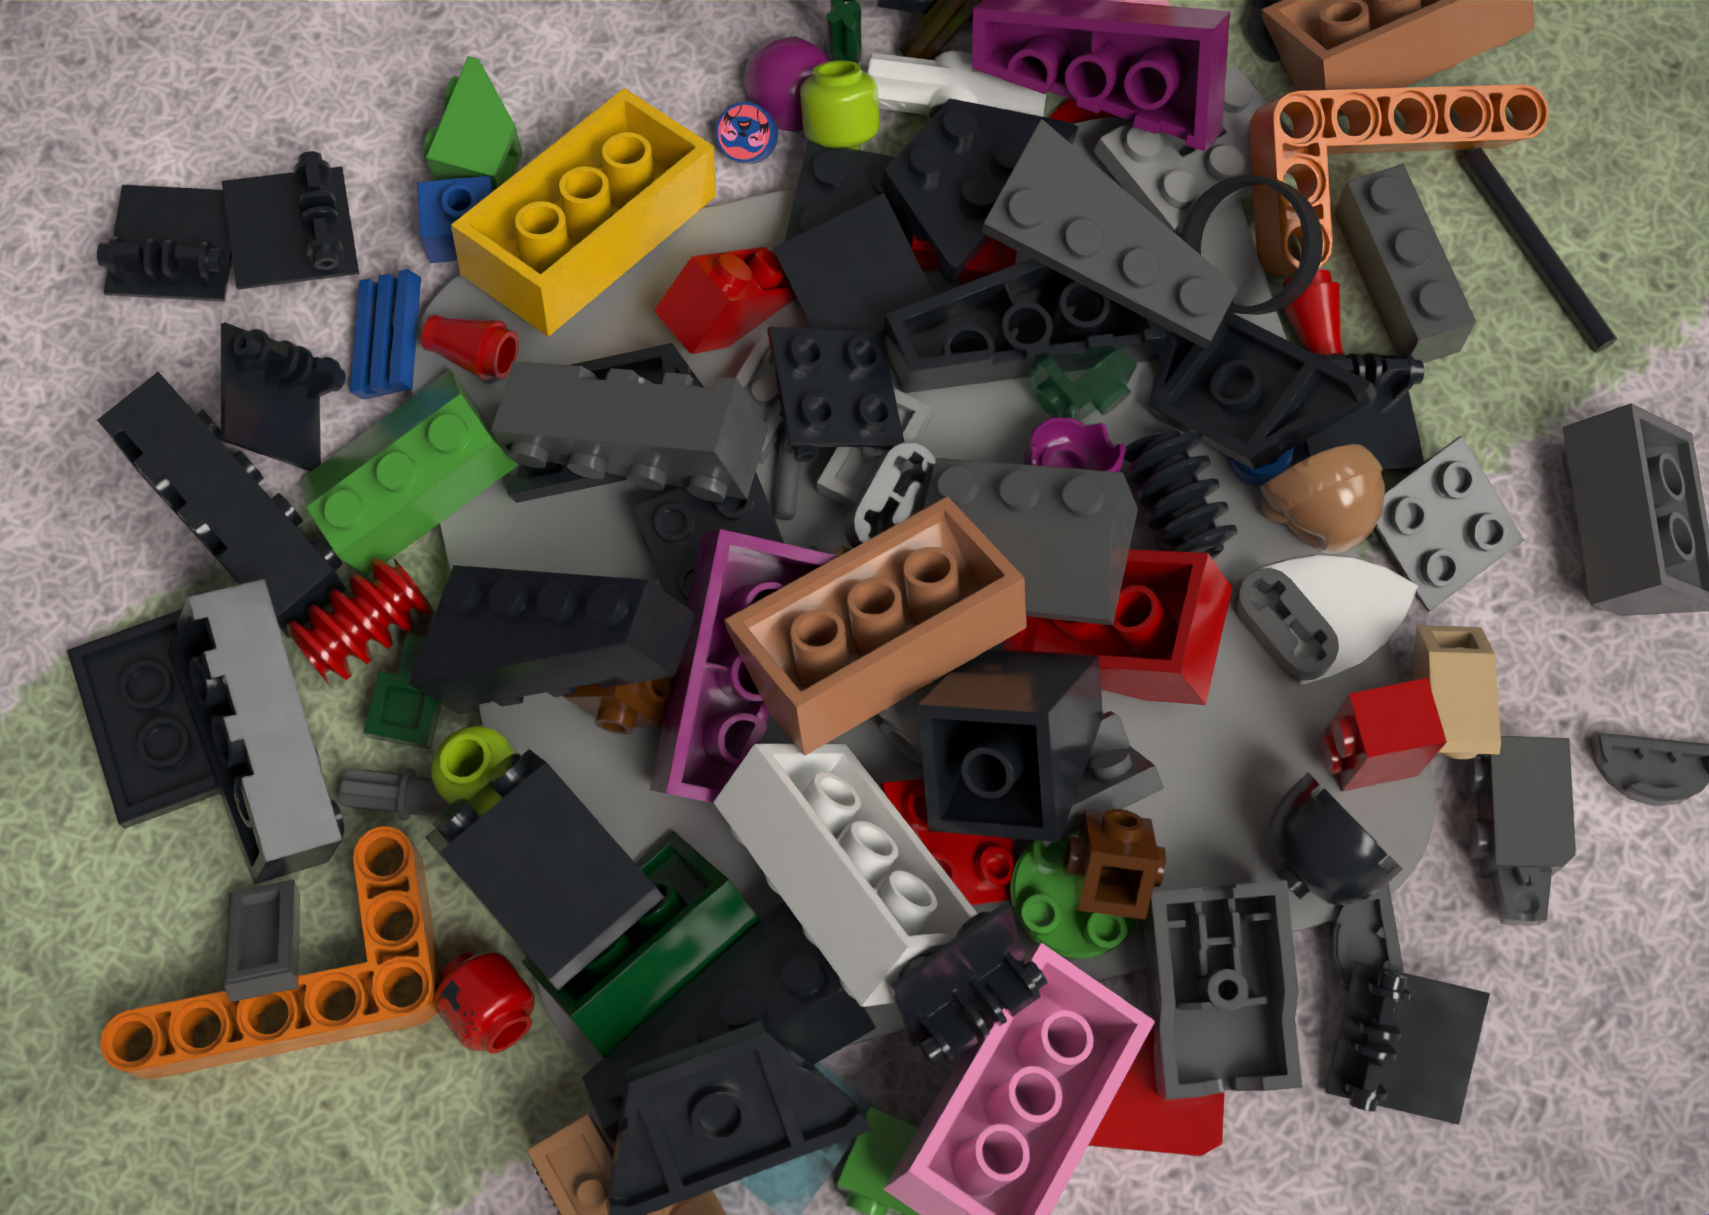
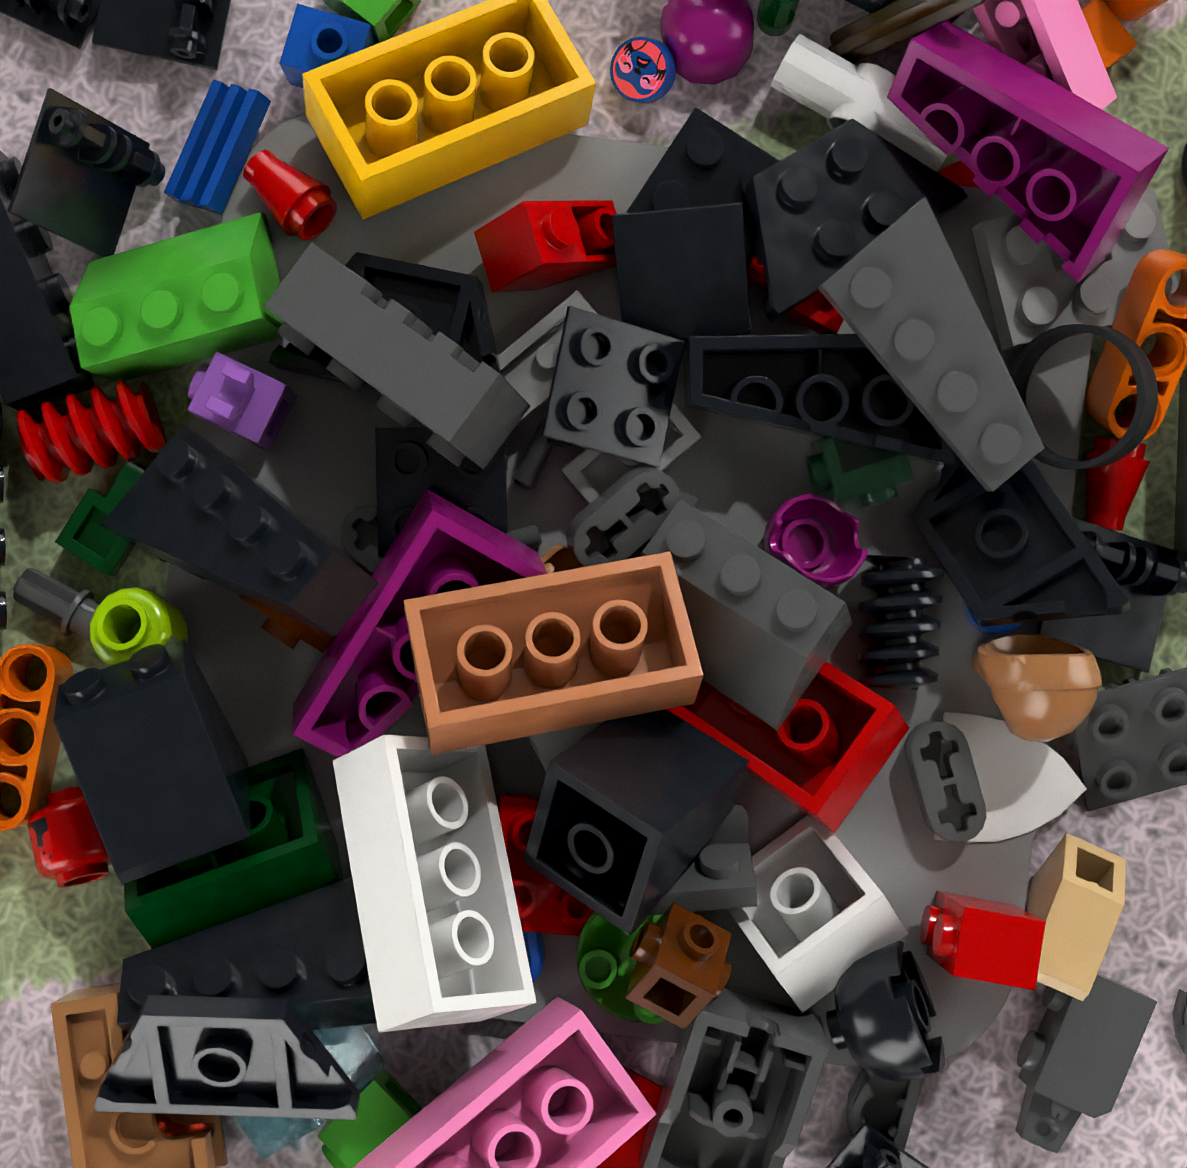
camera: 20 degrees right, 15 degrees up
lime head [800,60,880,150] -> none
black hinge [890,901,1048,1066] -> none
none -> medium lavender brick [187,351,298,452]
none -> white slope [727,815,908,1013]

